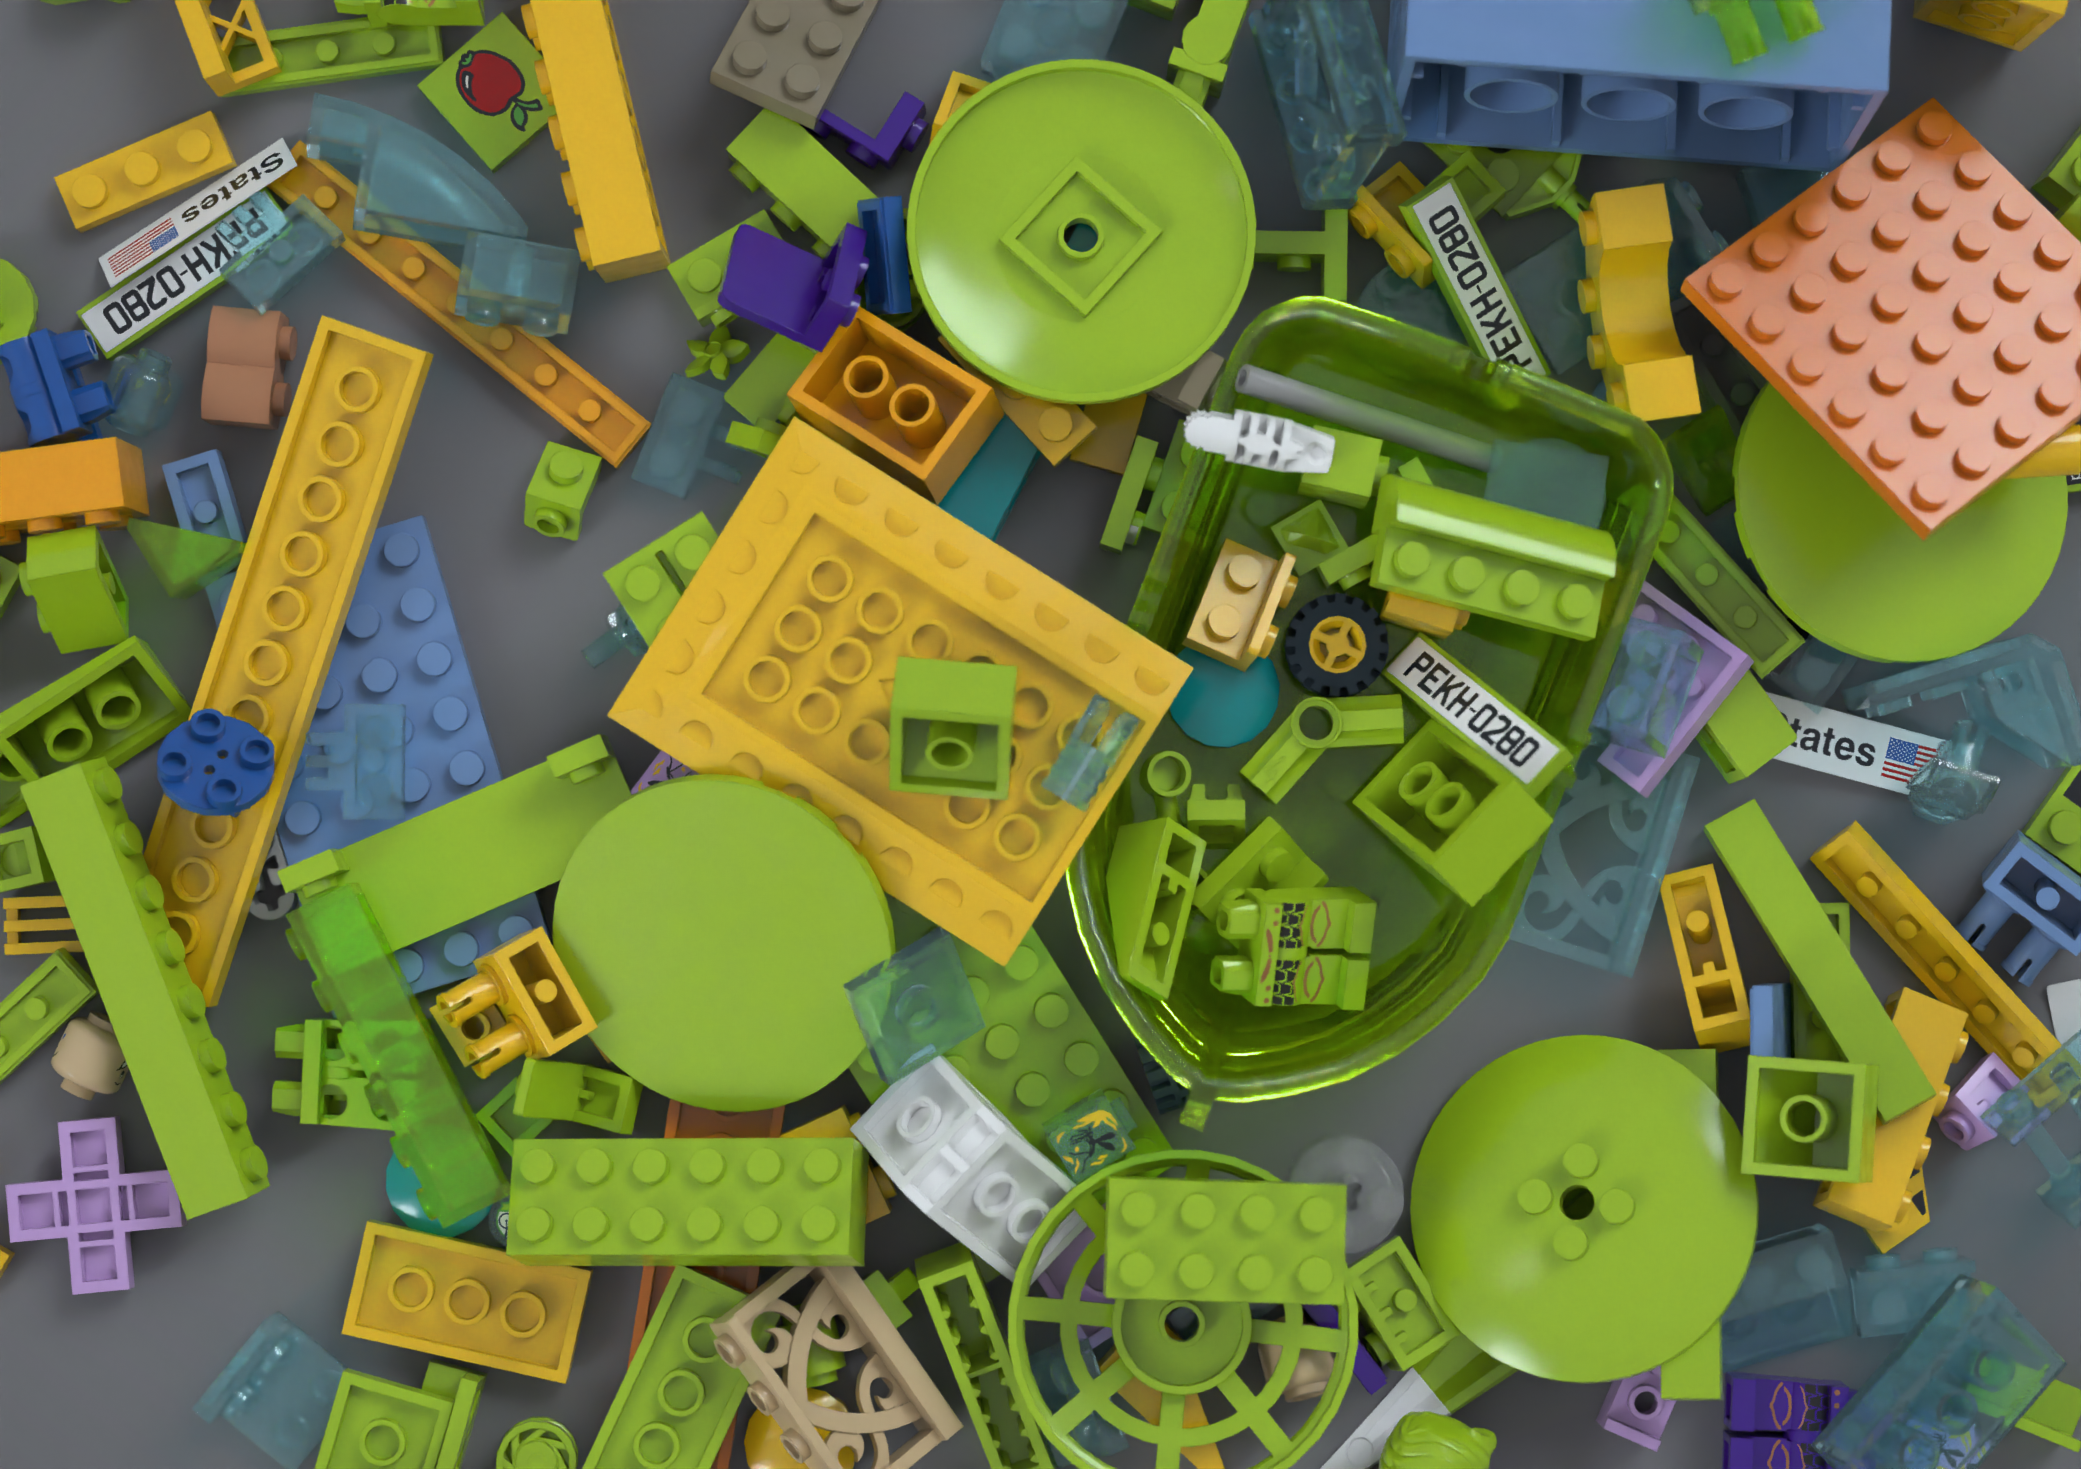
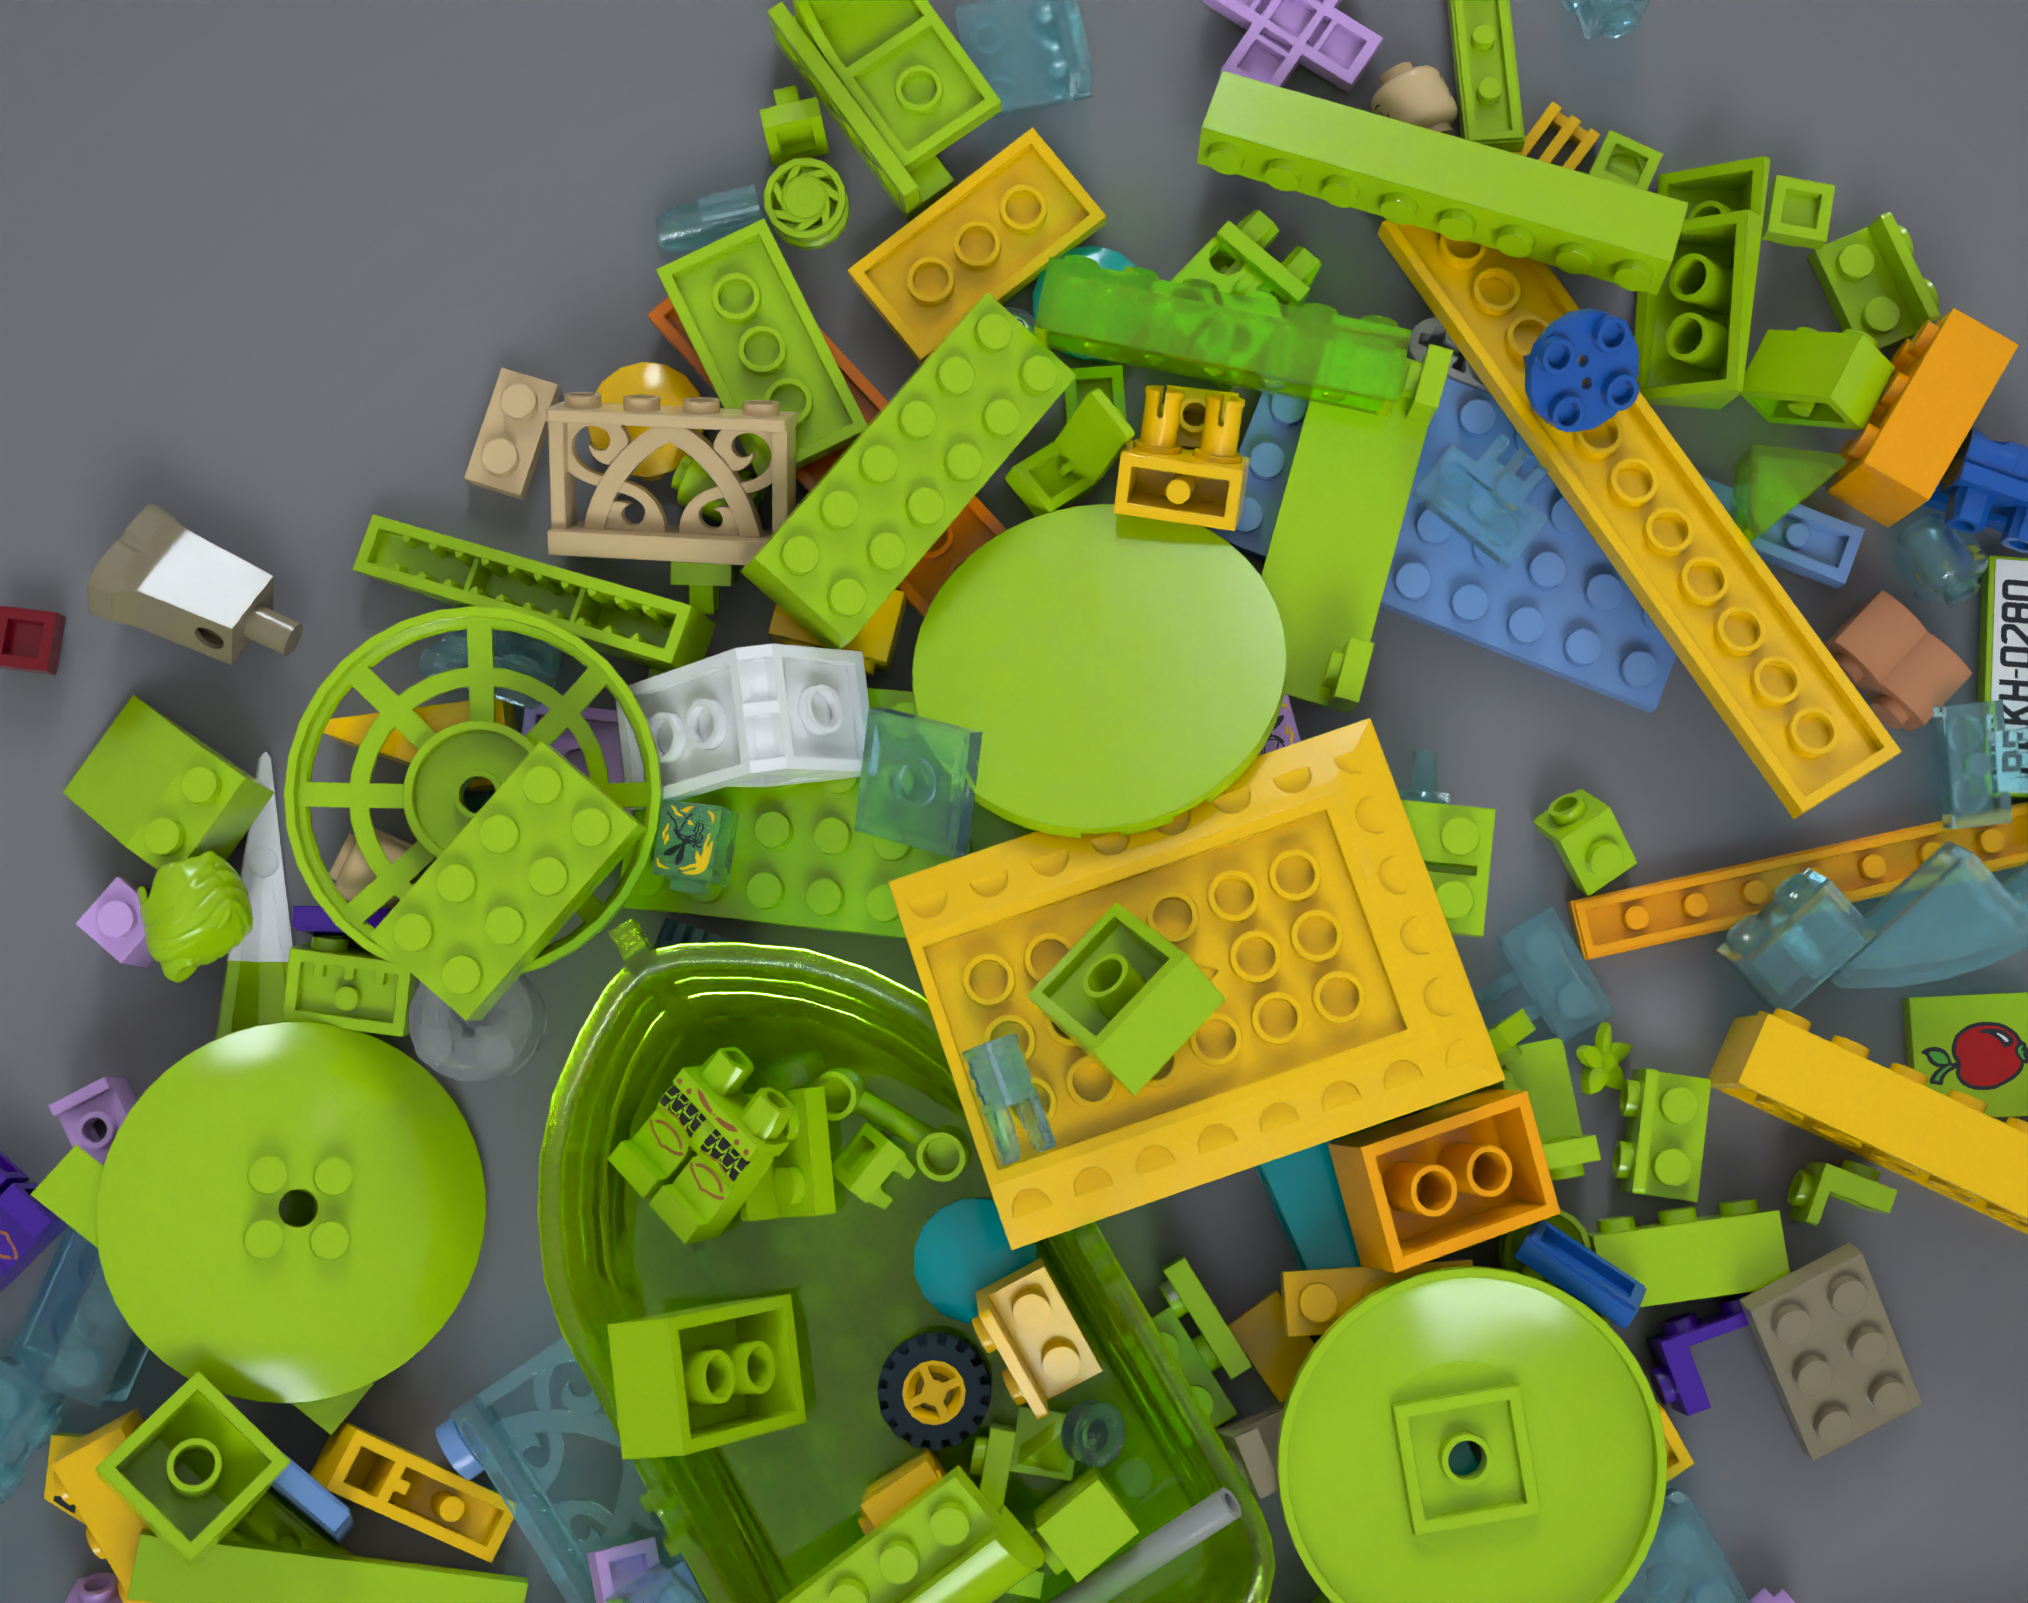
camera: 130 degrees right, 5 degrees down
dark purple bracket [717,222,870,352] -> none
lime slope [1106,816,1207,1001] -> none
white hinge [1184,409,1335,473] -> none
lime piece [1239,694,1404,805] -> none
tile [1381,631,1574,799] -> none
none -> medium blue tile [435,1414,491,1480]
none -> clear light blue tile [1061,1399,1125,1468]
none -> lime bracket [1787,1160,1898,1226]

